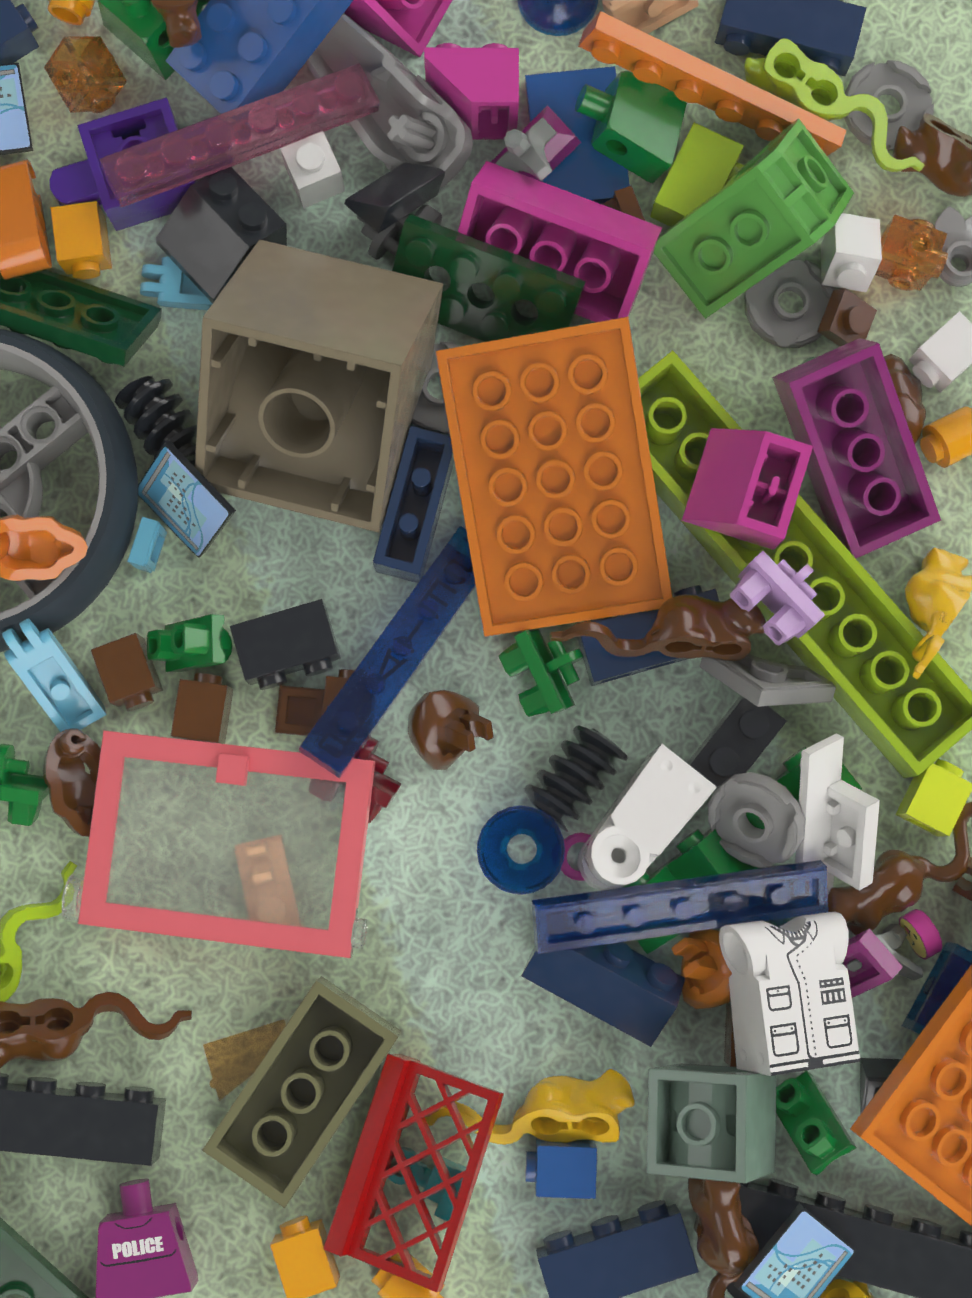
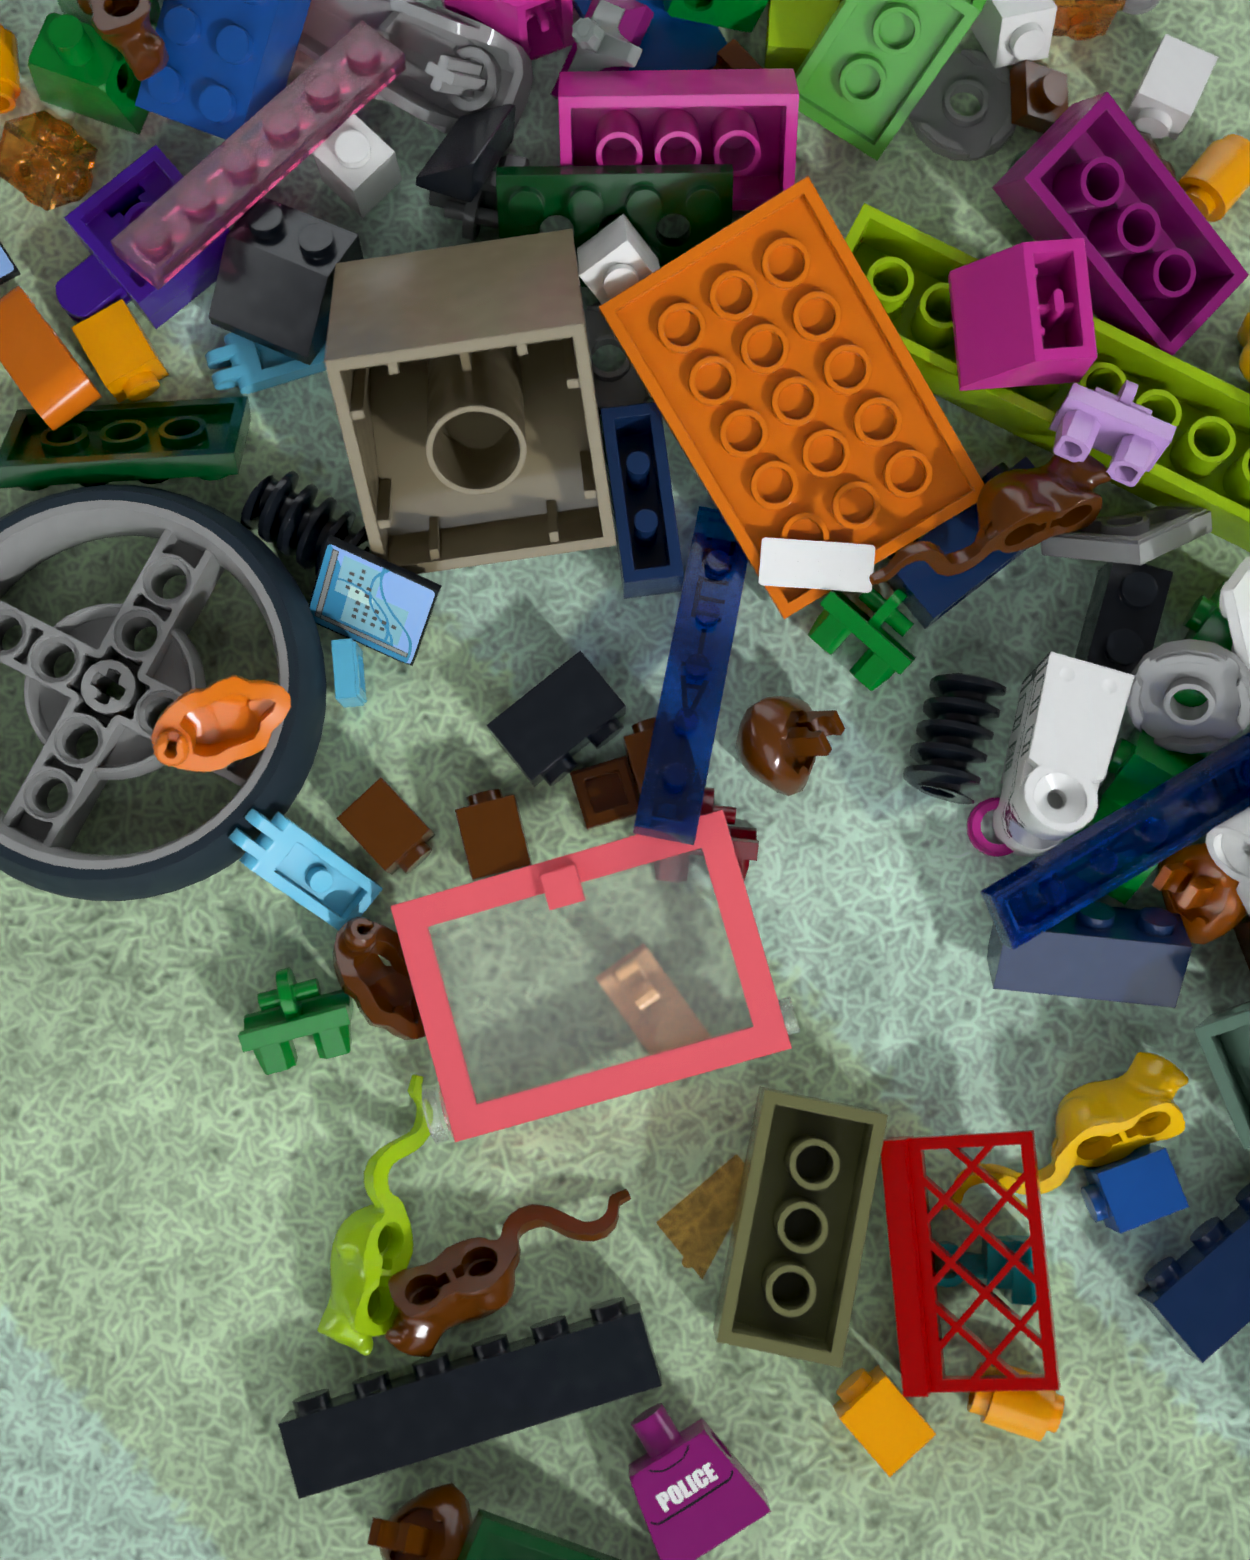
camera: 20 degrees left, 0 degrees up
green hips [147,614,232,672] -> none
clear blue piece [477,805,565,895] -> none
none -> white brick [577,214,660,304]
none -> white sticker [758,537,876,593]

